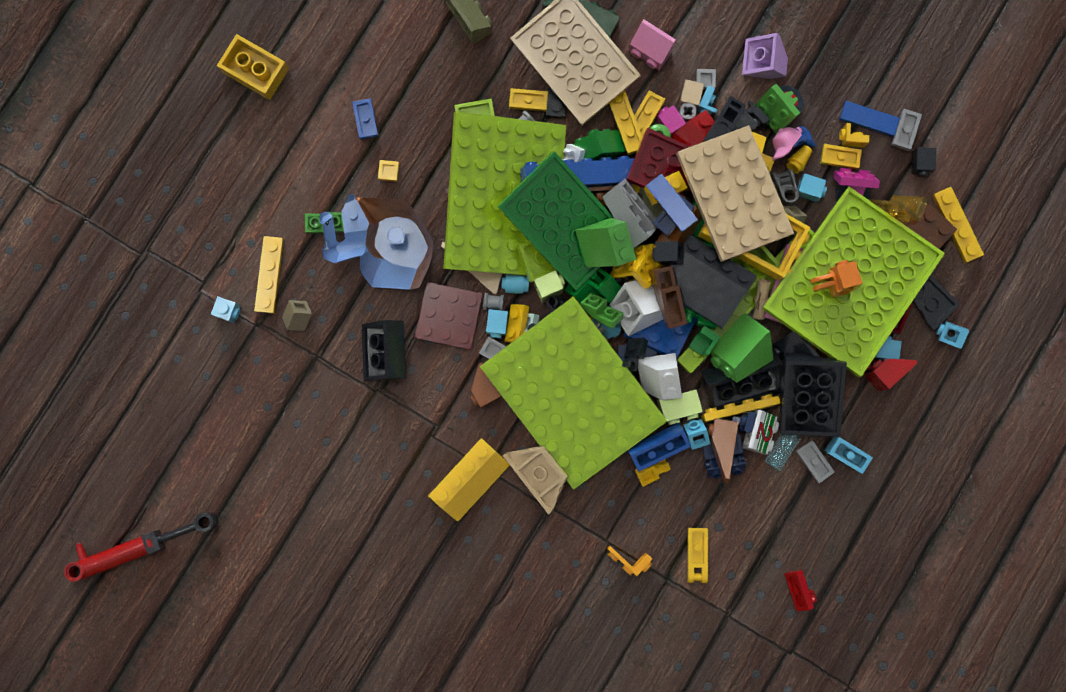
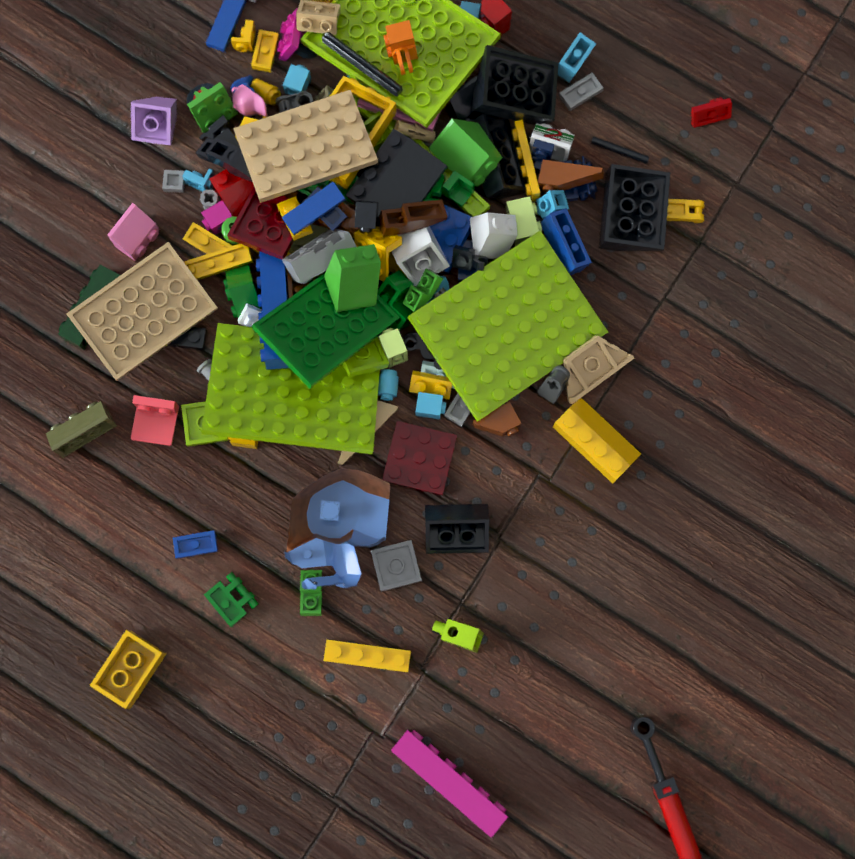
camera: 90 degrees left, 5 degrees down
medium azure brick [211,296,241,323] -> none
dark tan panel [282,300,312,331] -> none
yellow plate [378,160,399,182] -> none
light grey bush [483,293,504,311] -> none
yellow plate [509,88,548,112] -> none
light orange bracket [607,545,652,576] -> none
yellow plate [635,459,671,487] -> none
tan panel [679,80,704,111] -> none
clear light blue hinge [764,434,801,471] -> none
none -> coral bracket [131,395,179,446]
none -> green plate [204,572,259,628]
none -> tan bracket [297,0,340,35]
none -> black axle [322,32,403,96]
none -> flat silver plate [371,540,422,592]
none -> dark pink brick [391,730,508,838]
none -> lime torso [432,619,484,653]
none -> dark grey piece [537,365,570,404]
none -> black bar [591,136,650,164]
none -> black slope [599,164,670,251]

